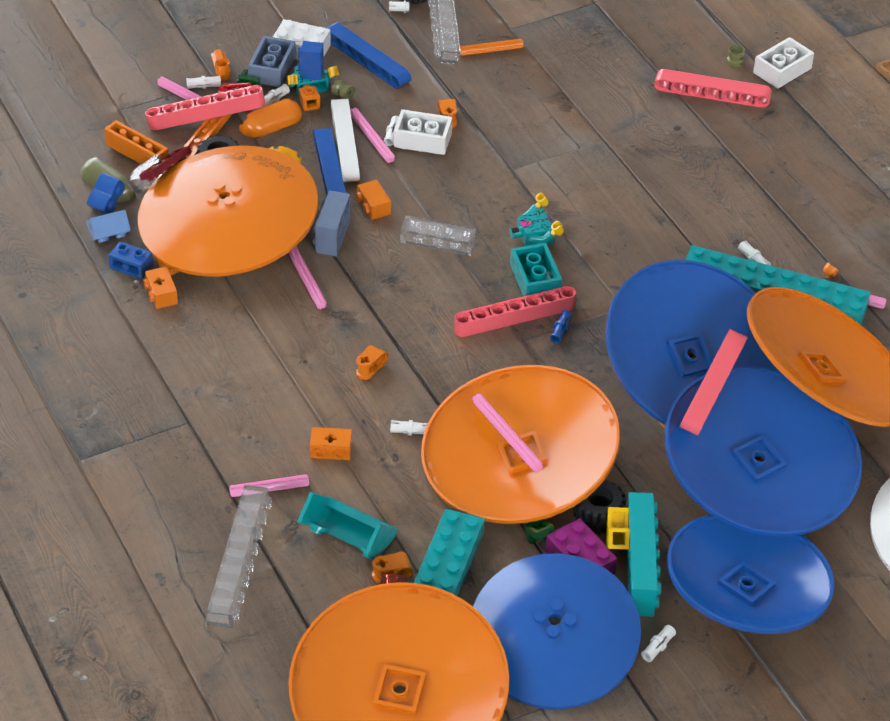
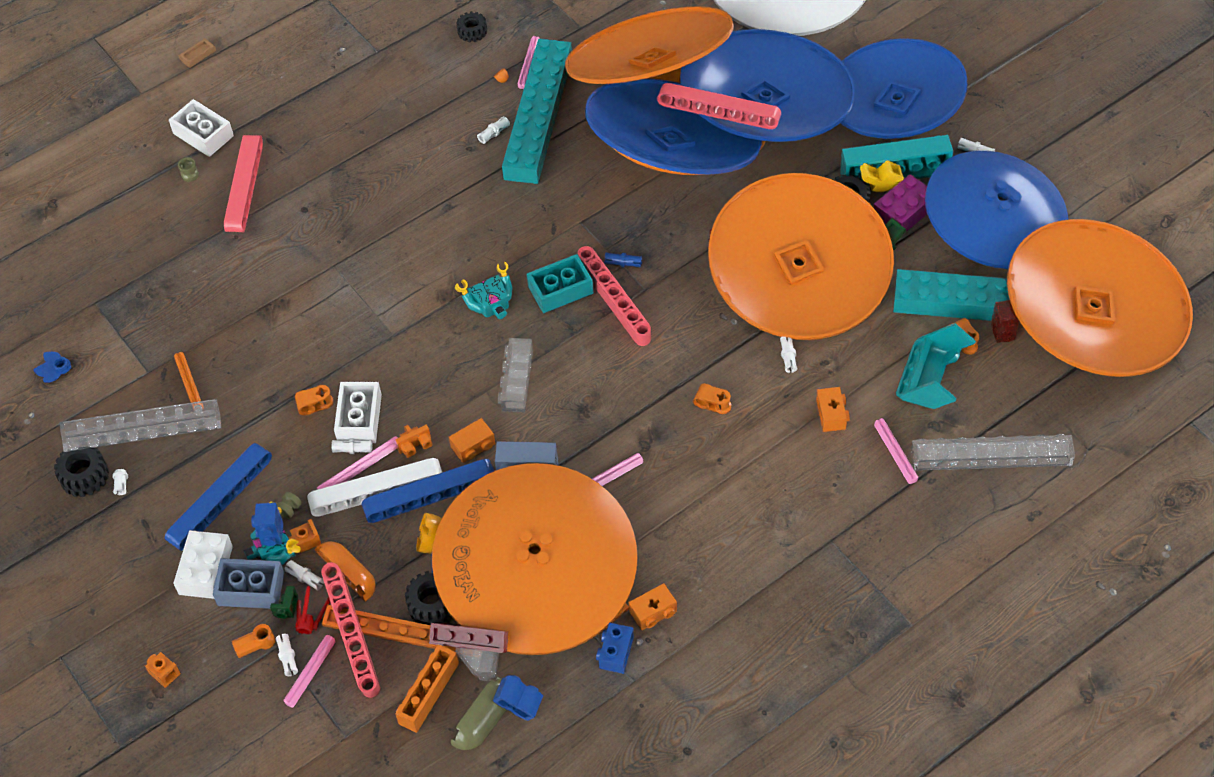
camera: 95 degrees left, 10 degrees up
medium blue slope [85,210,131,243] -> none
bright pink axle [473,393,543,473] -> none
none -> orange brick [145,652,181,688]
none -> orange hips [395,424,432,458]

